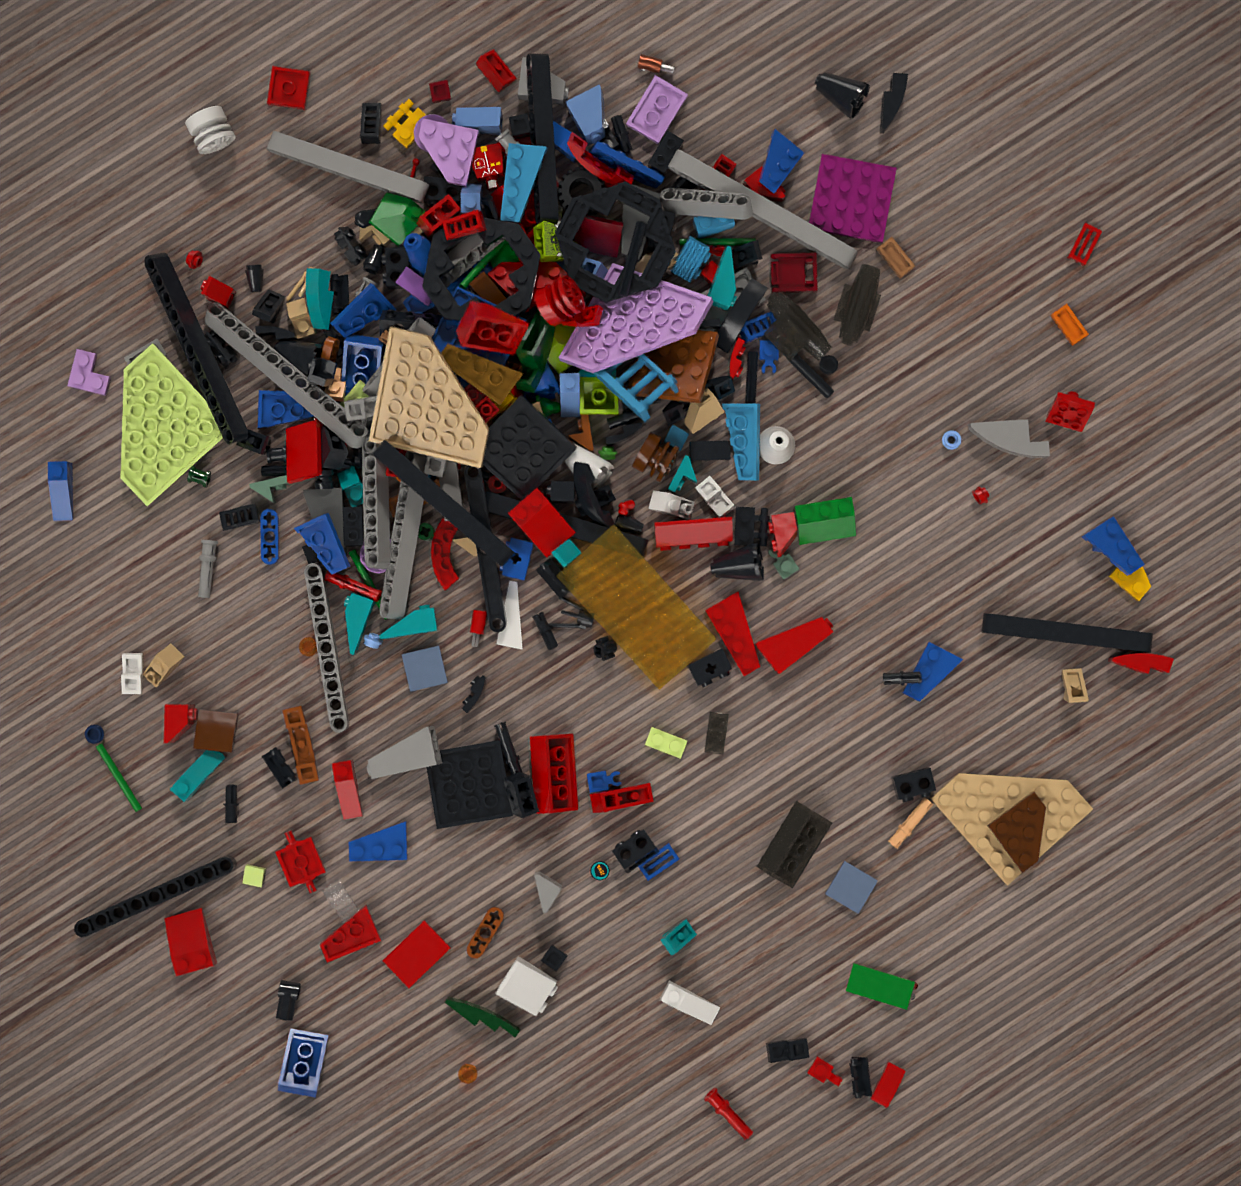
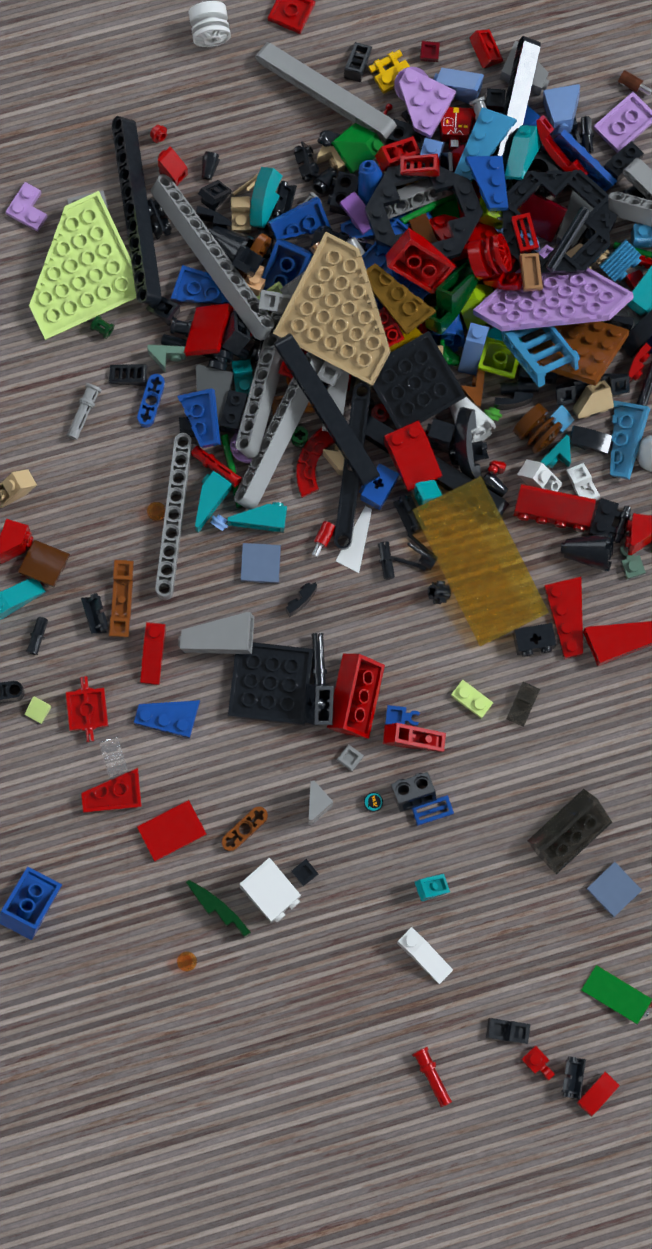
camera: 15 degrees right, 10 degrees down
black piece [276,980,301,1021] -> none
none -> light grey tile [337,744,364,772]
none -> blue wing [465,156,508,211]
none -> teal slope [505,125,542,180]
none -> red tile [511,212,539,254]
none -> medium nougat tile [519,253,543,292]

